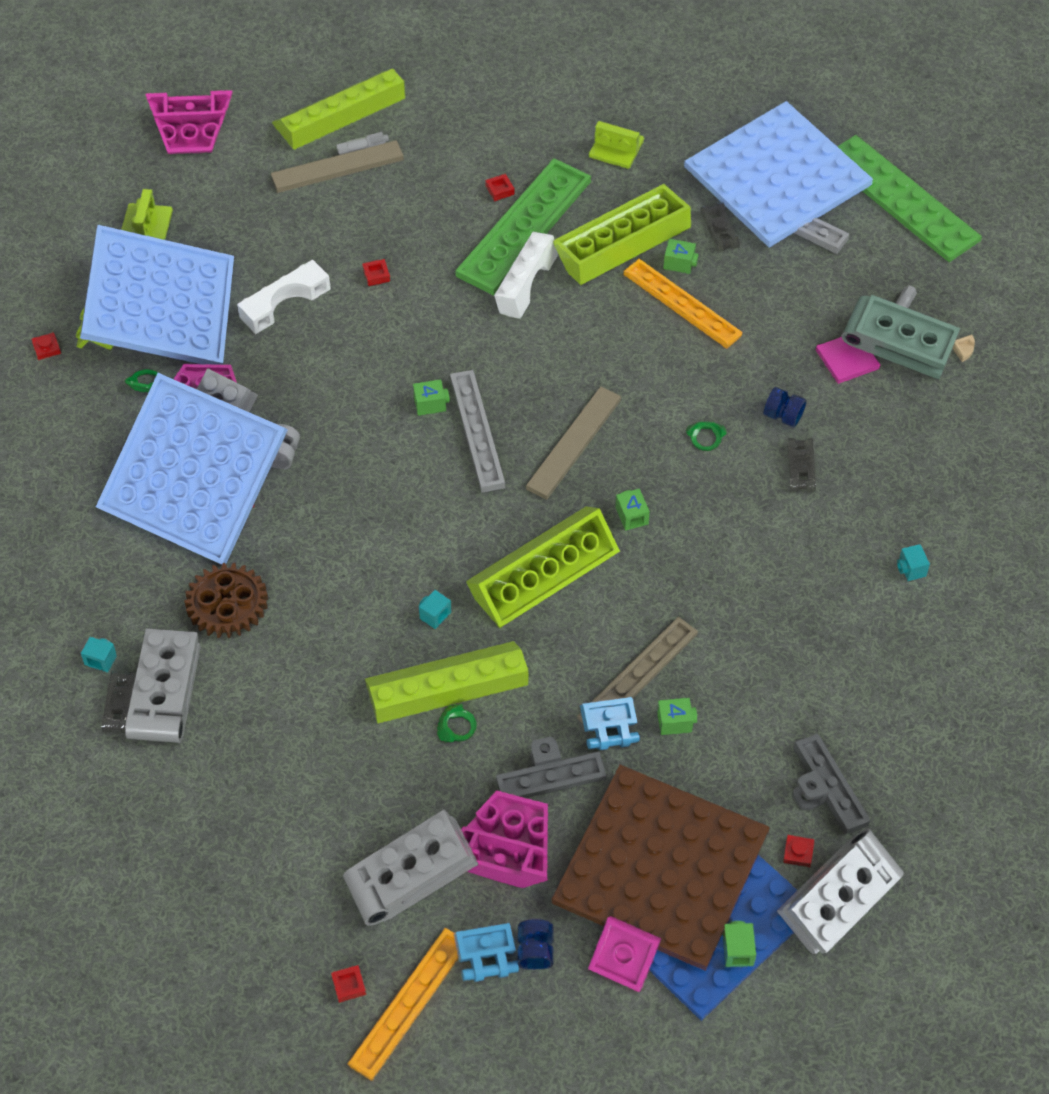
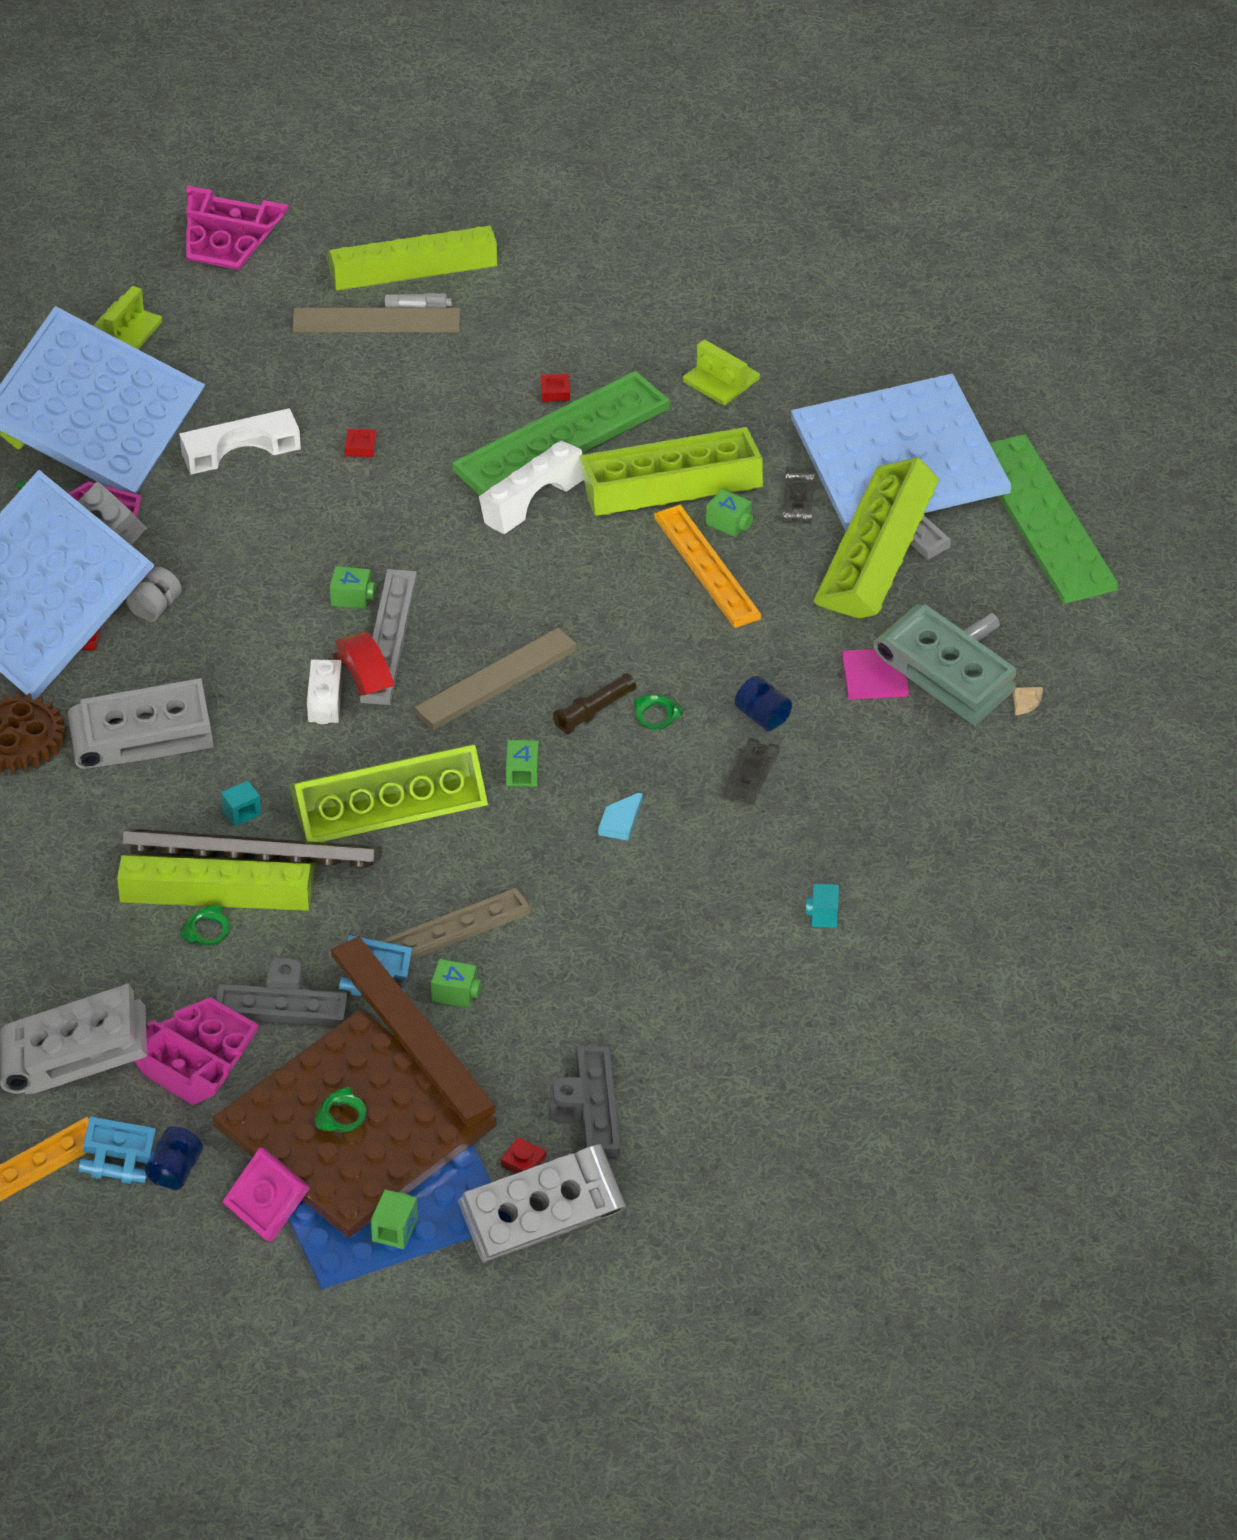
camera: 20 degrees right, 10 degrees down
none -> light grey hinge [68,678,214,769]
none -> plate [122,829,382,867]
none -> white brick [307,660,343,724]
none -> green piece [315,1087,366,1132]
none -> reddish brown tile [331,936,495,1127]
none -> red arch [332,631,395,696]
none -> dark brown pin [553,673,636,735]
none -> medium azure tile [598,793,643,841]
none -> lime slope [813,457,939,618]

